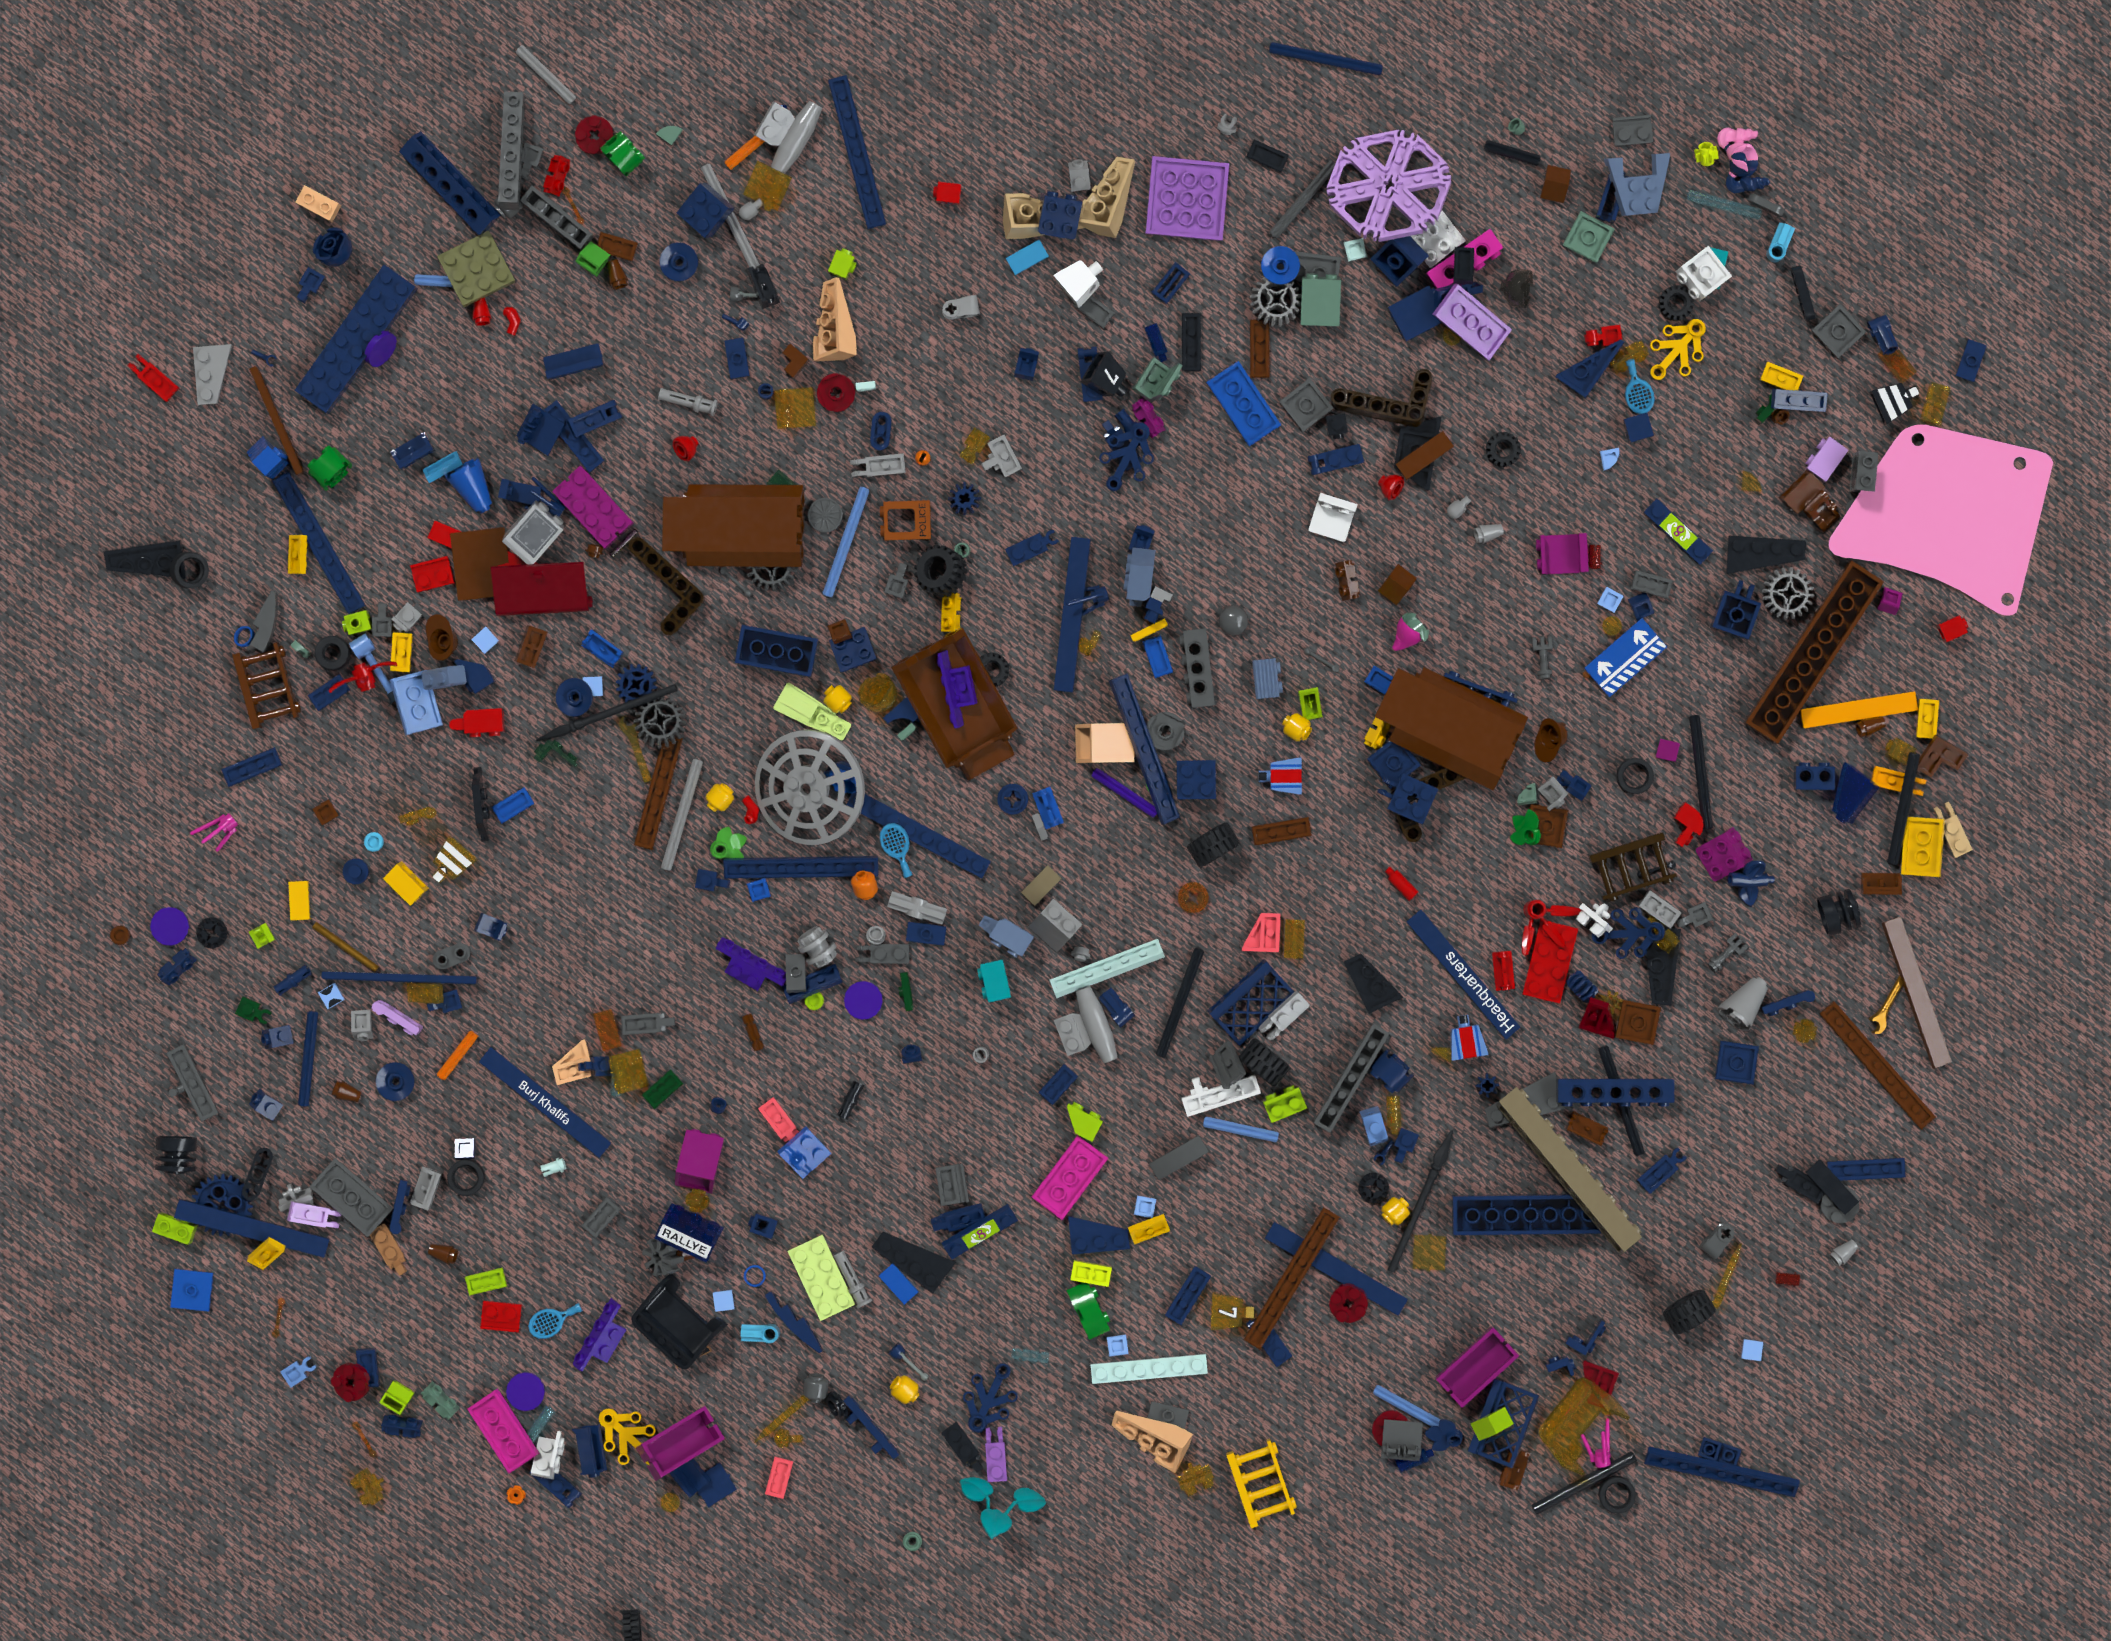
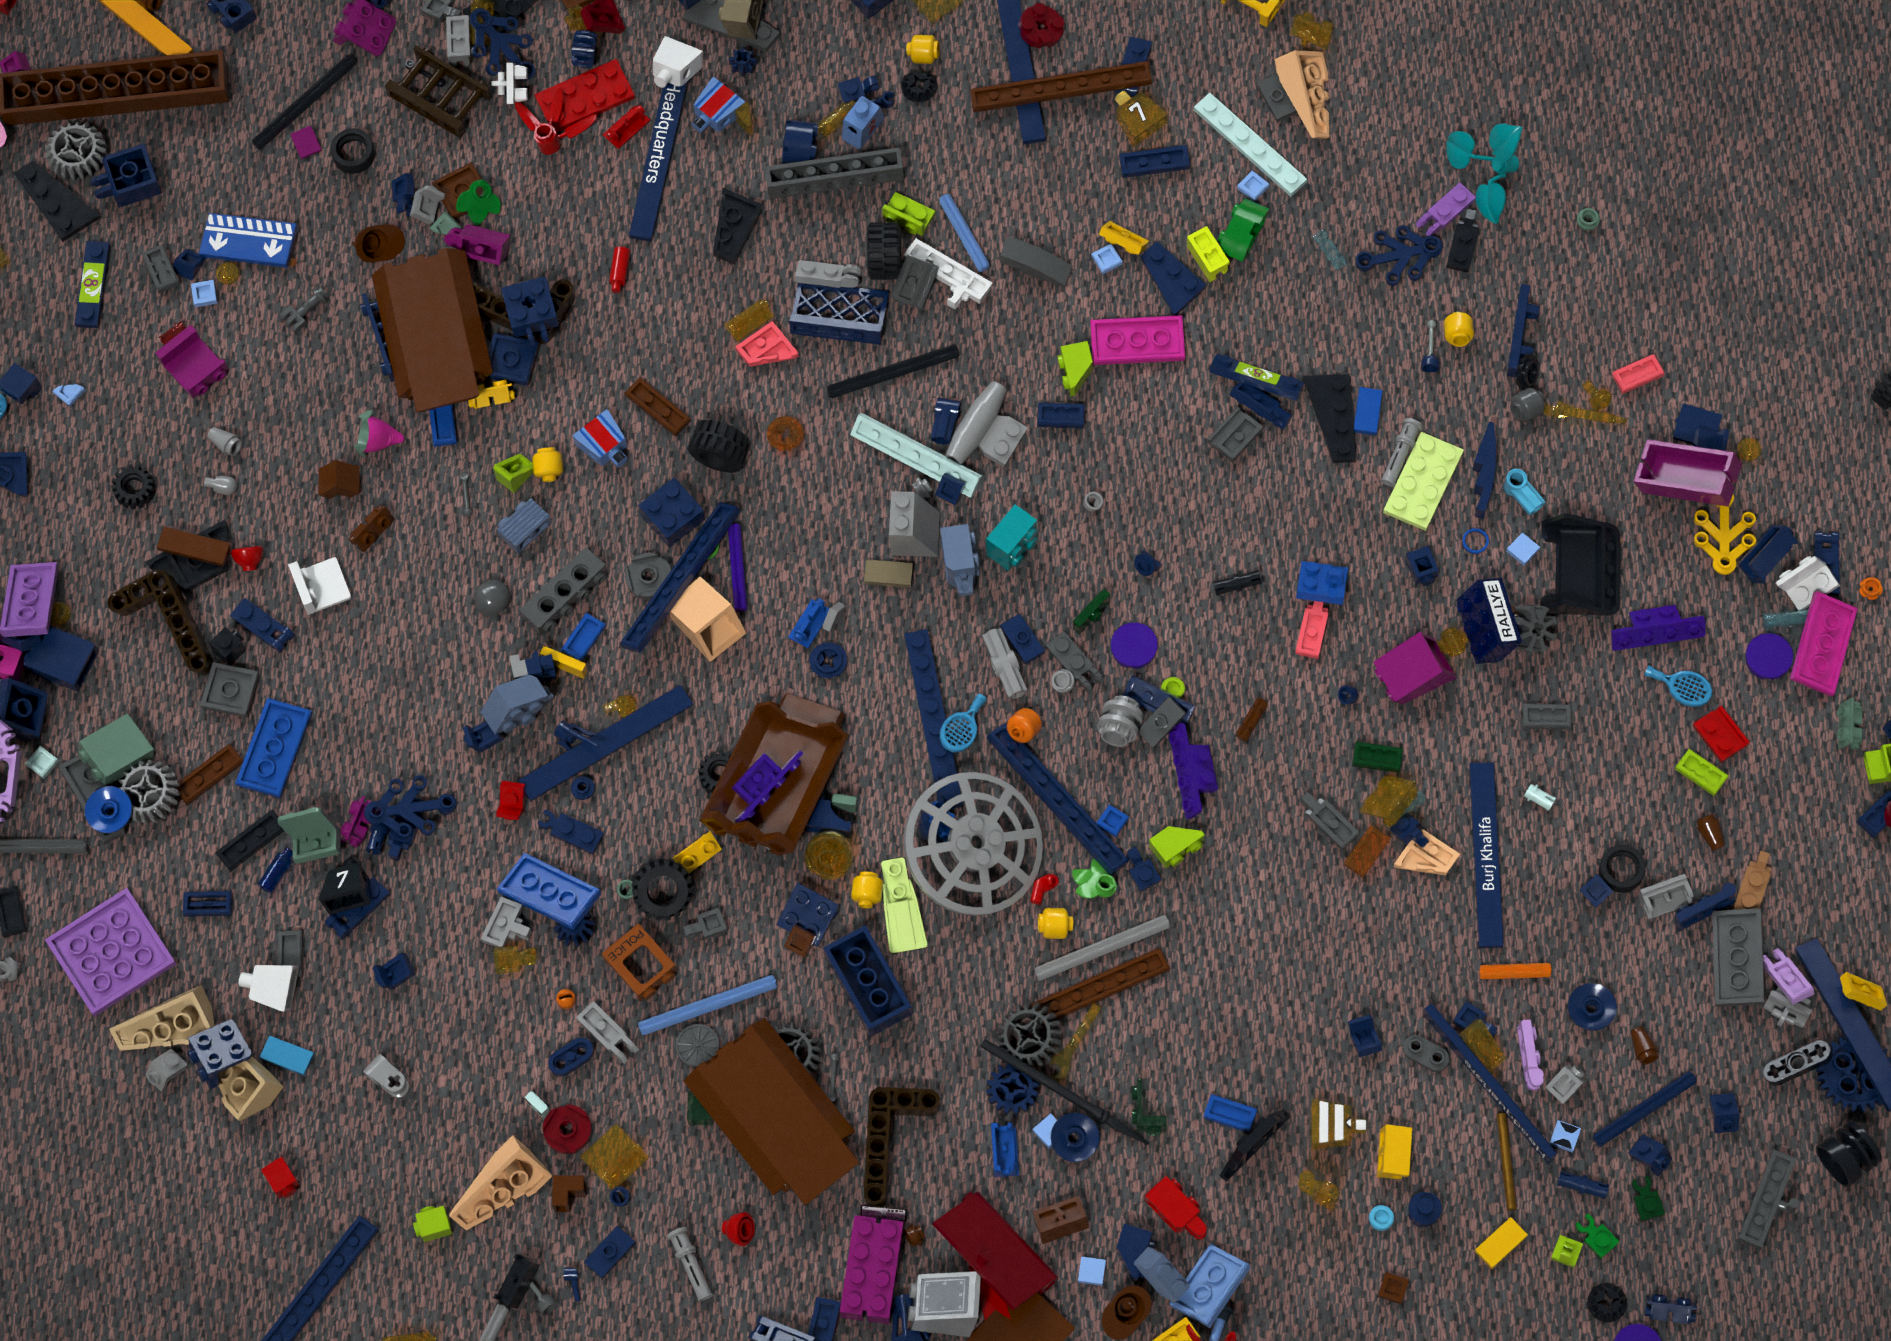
camera: 125 degrees left, 20 degrees down
black piece [1387,1130,1453,1273] -> none
red brick [1673,802,1703,847] -> none
none -> magenta brick [444,224,511,266]
none -> red bracket [496,780,526,820]
none -> blue tile [497,853,601,930]
none -> dark blue plate [571,777,595,800]
none -> white torso [653,36,703,88]
none -> dark blue tile [935,473,966,505]
none -> lime slope [1149,826,1205,868]
none -> green plate [1575,1214,1619,1259]

